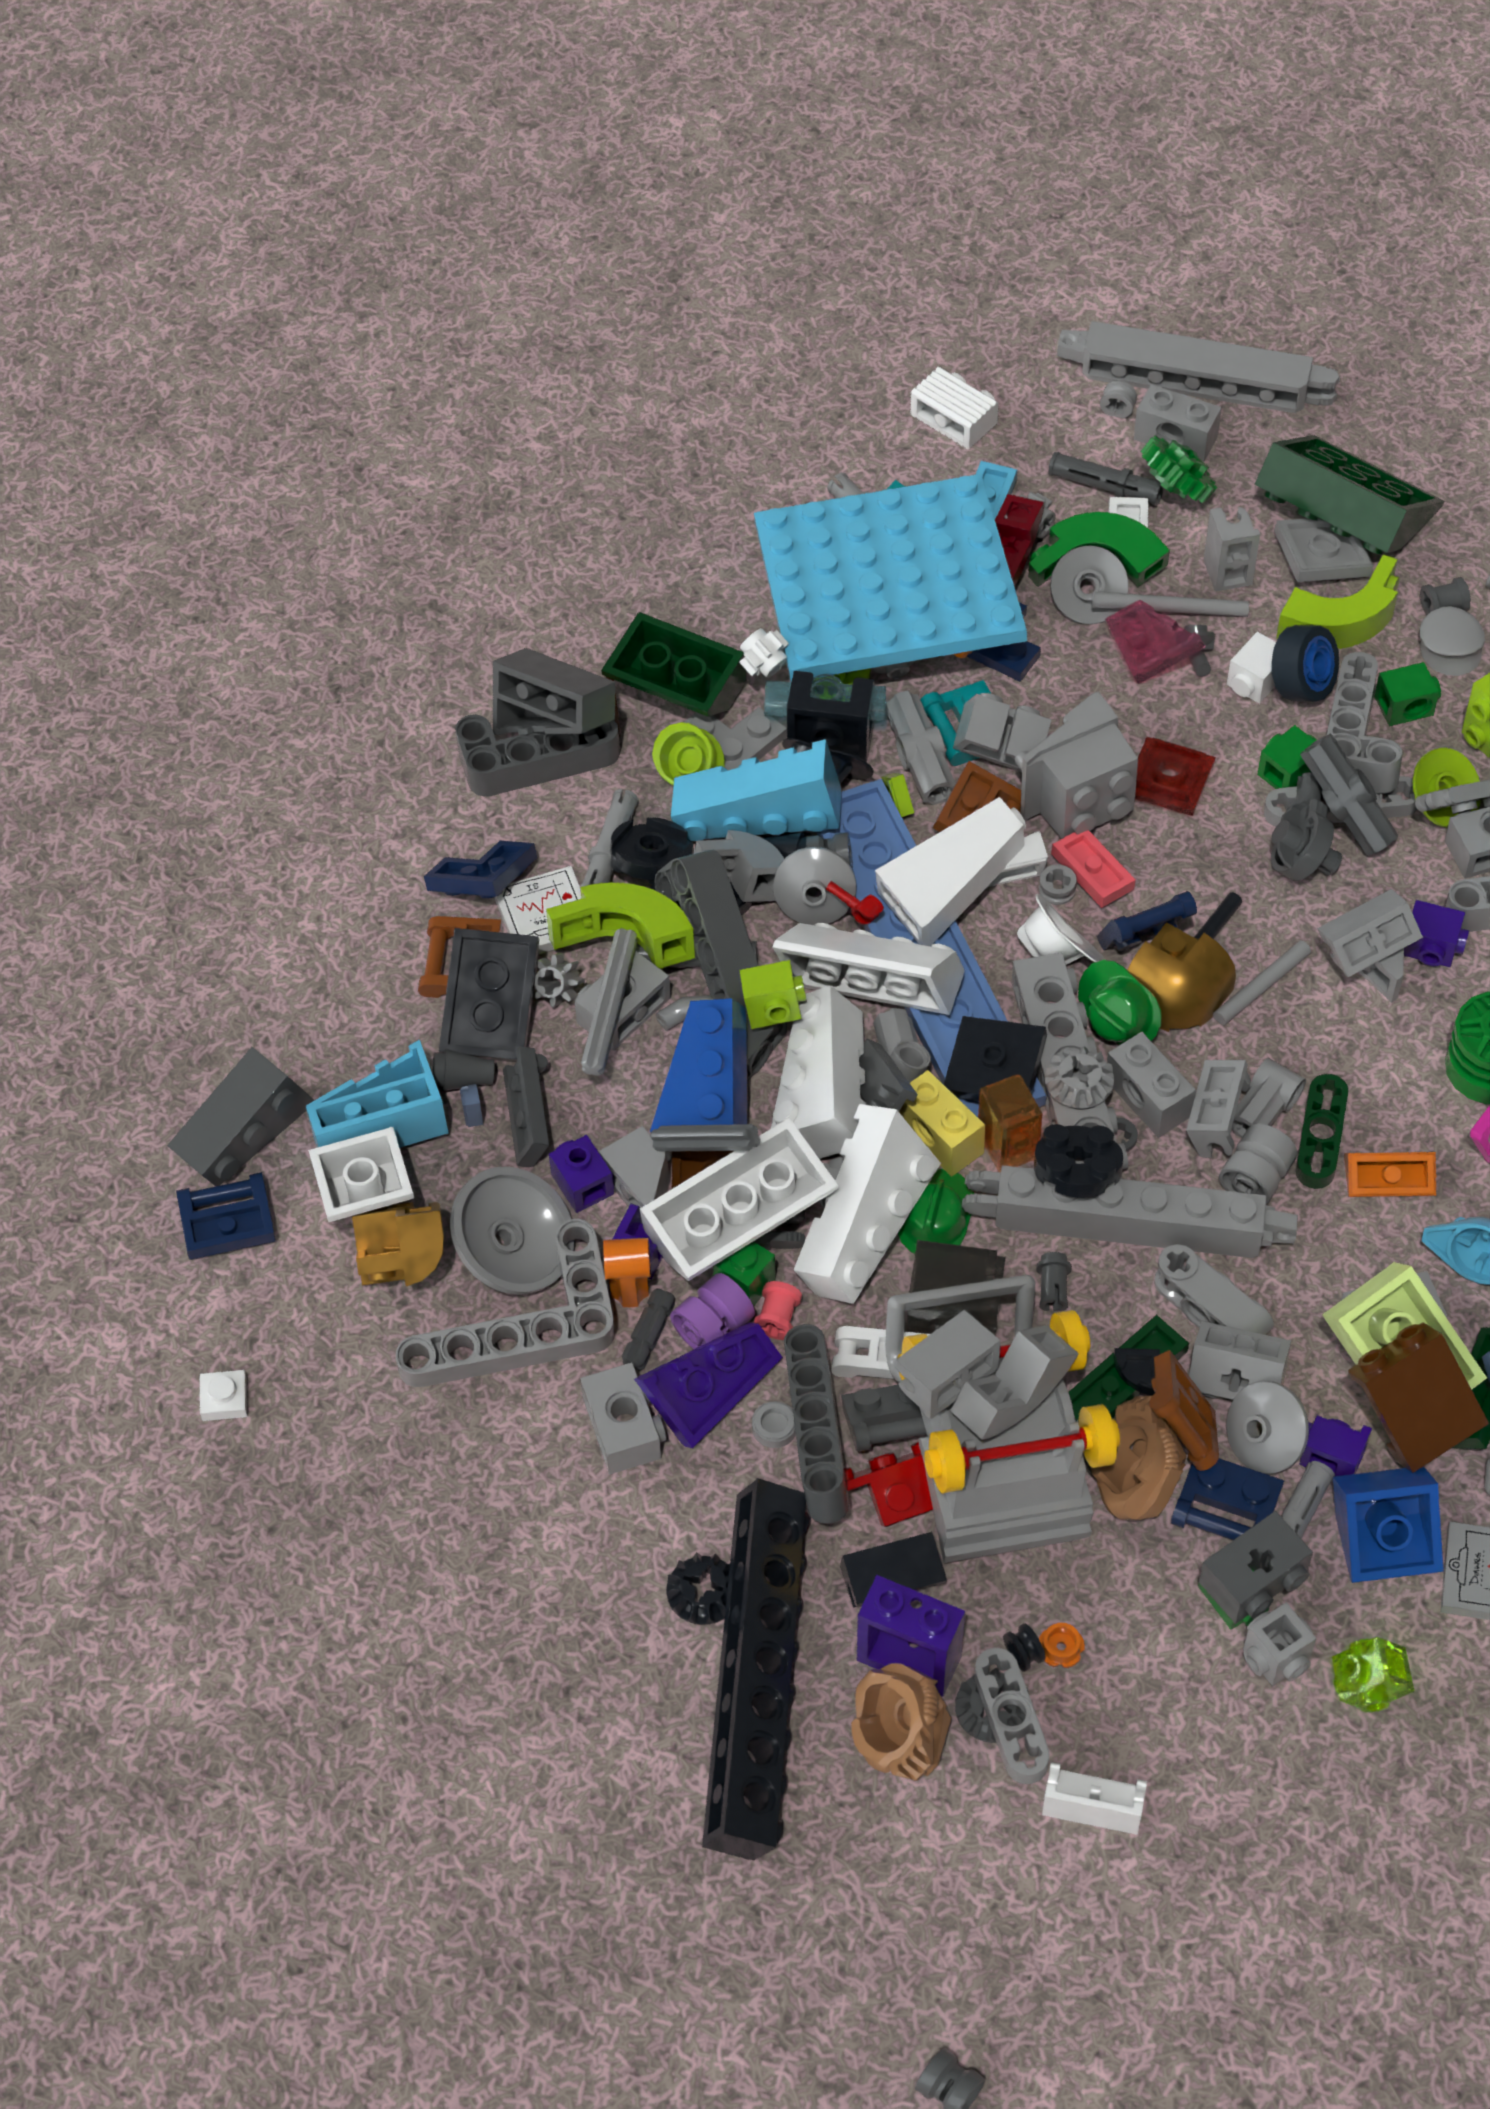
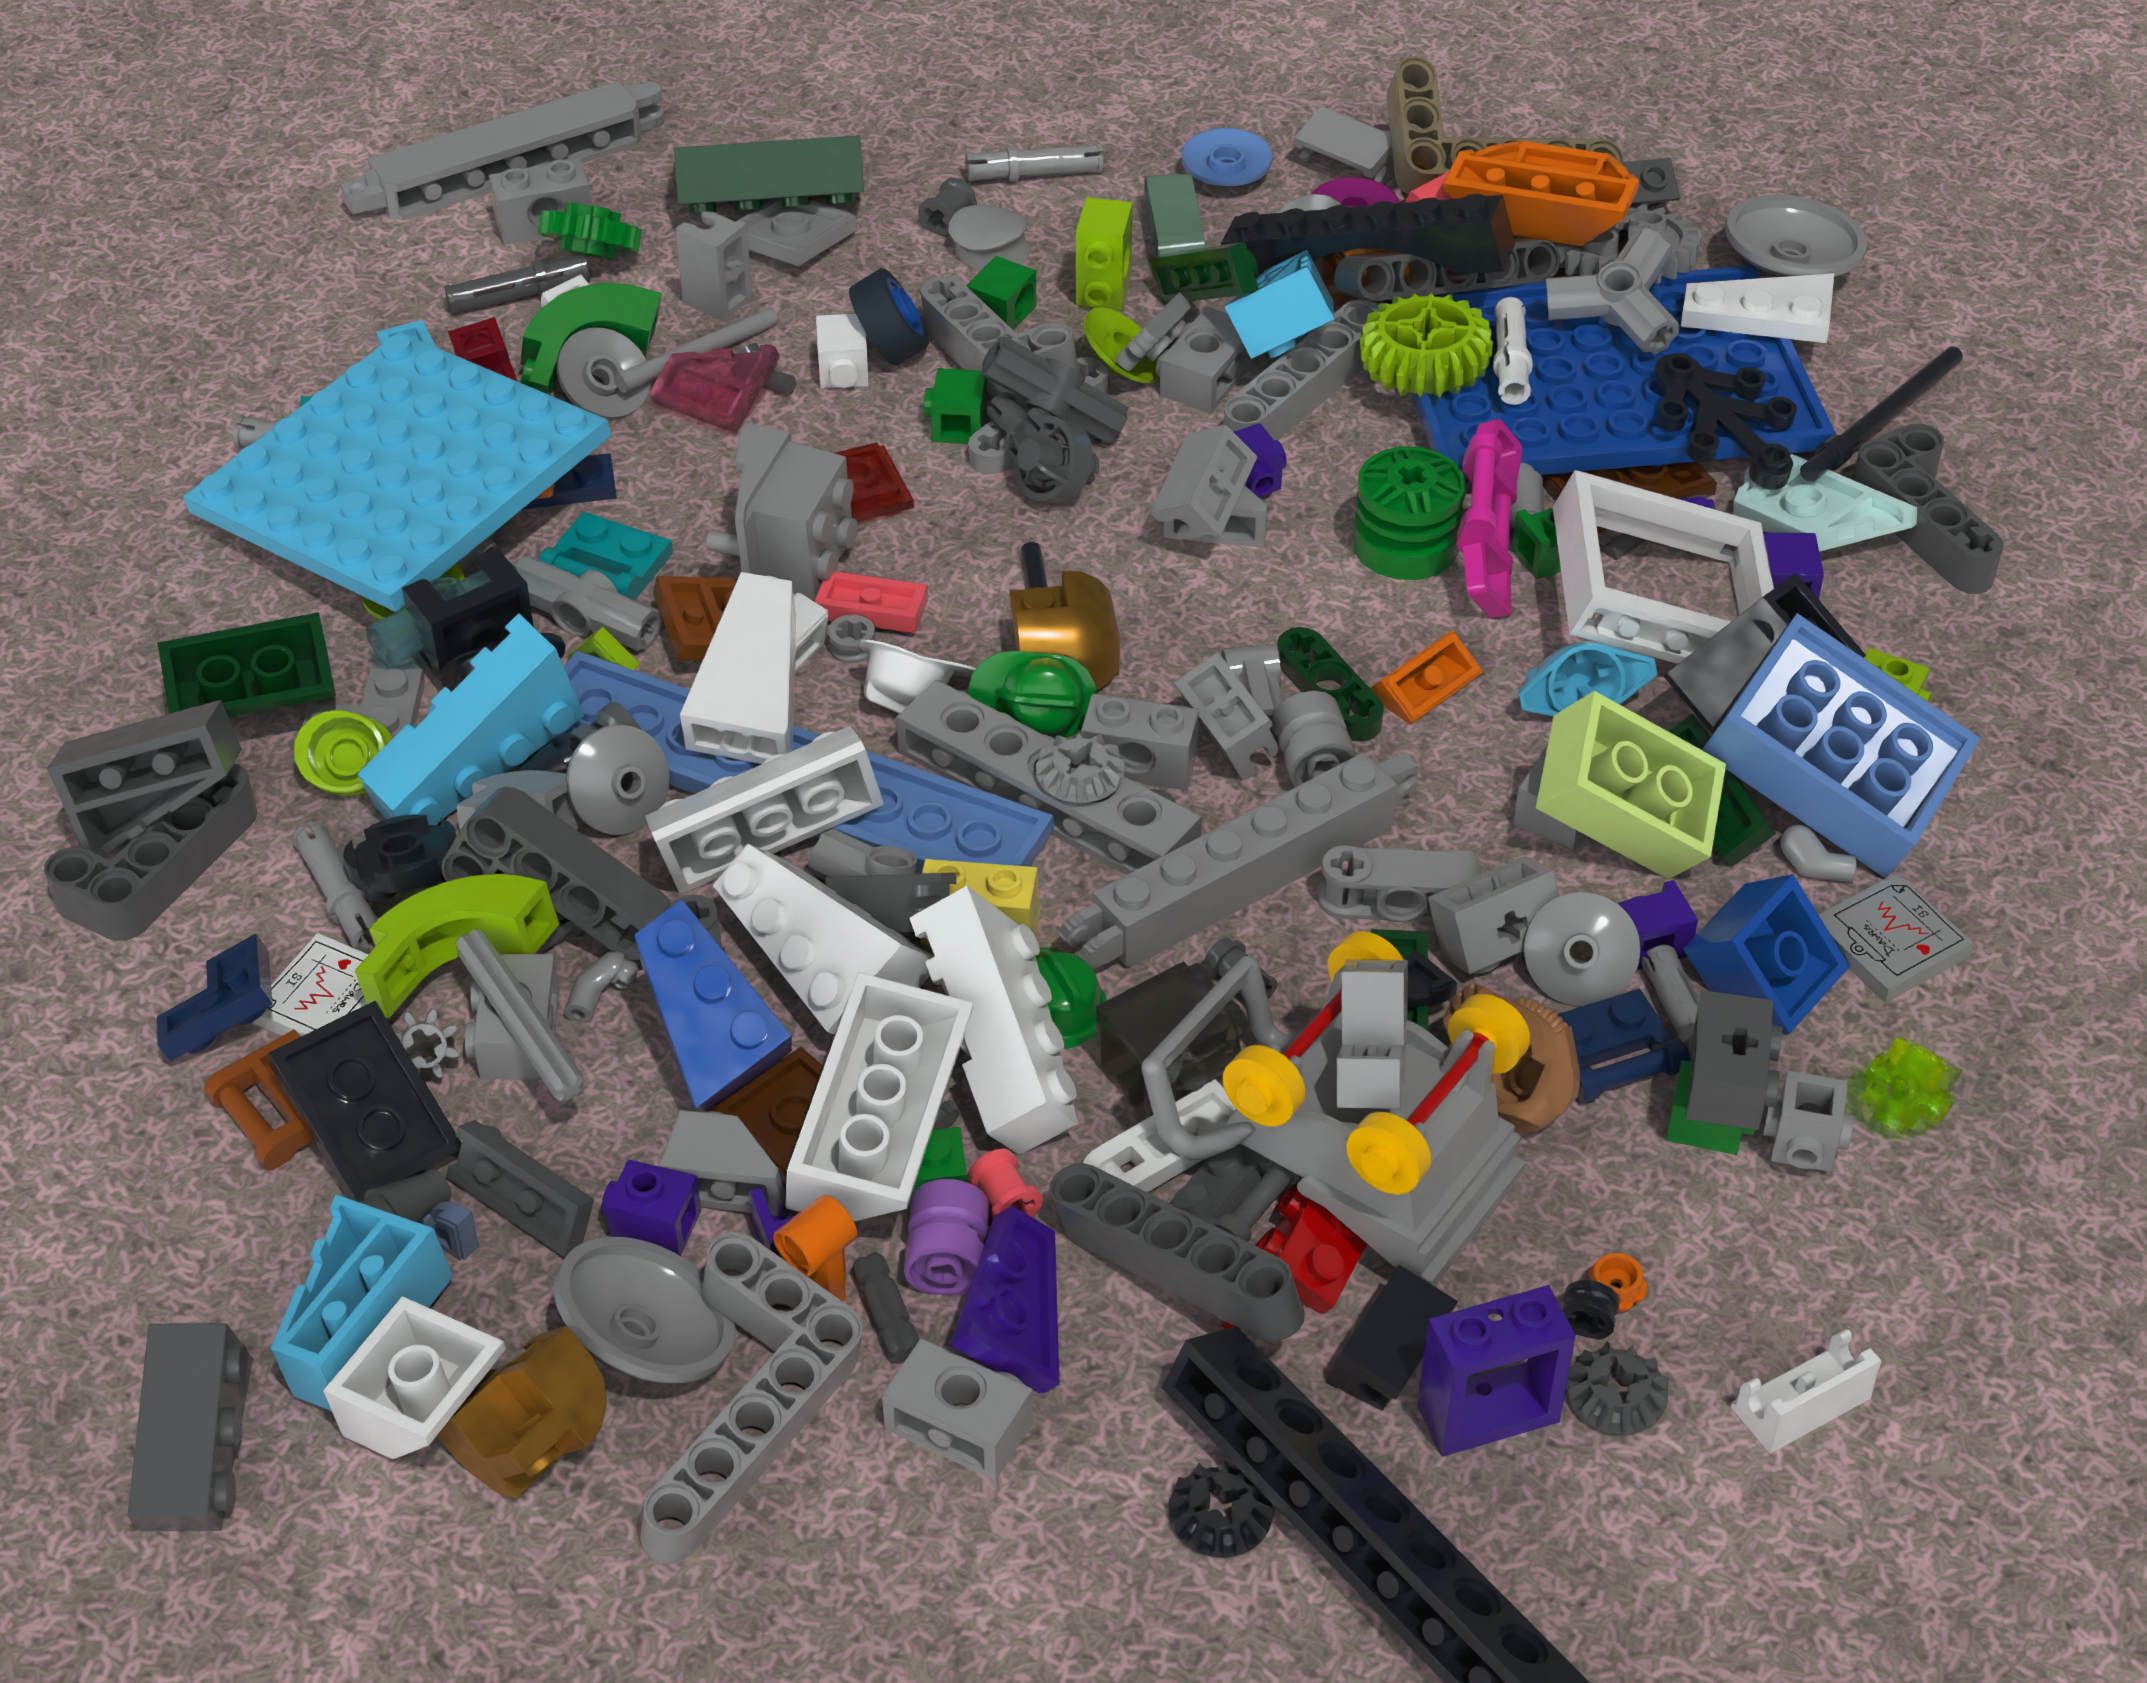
camera: 45 degrees left, 10 degrees down
dark blue plate [176,1172,276,1260] -> none
dark grey axle [650,1124,760,1152] -> none
white gear [739,628,789,678] -> none
lime brick [740,960,807,1029] -> none
light grey tile [752,1401,796,1448] -> none
red hand [825,881,884,925] -> none
medium nougat helmet [851,1663,951,1781] -> none
light grey hinge [895,1310,1000,1419] -> none
white brick [911,367,998,449] -> none
black plate [944,1016,1047,1108] -> none
light grey piece [953,693,1051,772] -> none
light grey beam [974,1648,1050,1784] -> none
clear orange panel [978,1074,1043,1172] -> none
black plate [1034,1124,1123,1198] -> none
dark blue plate [1097,891,1197,952] -> none
light grey bush [1100,381,1137,418] -> none
dark orange plate [1149,1350,1219,1471] -> none
light grey bar [1213,940,1311,1026] -> none
lime arch [1276,554,1400,649] -> none
reddish brown panel [1348,1323,1489,1473] -> none

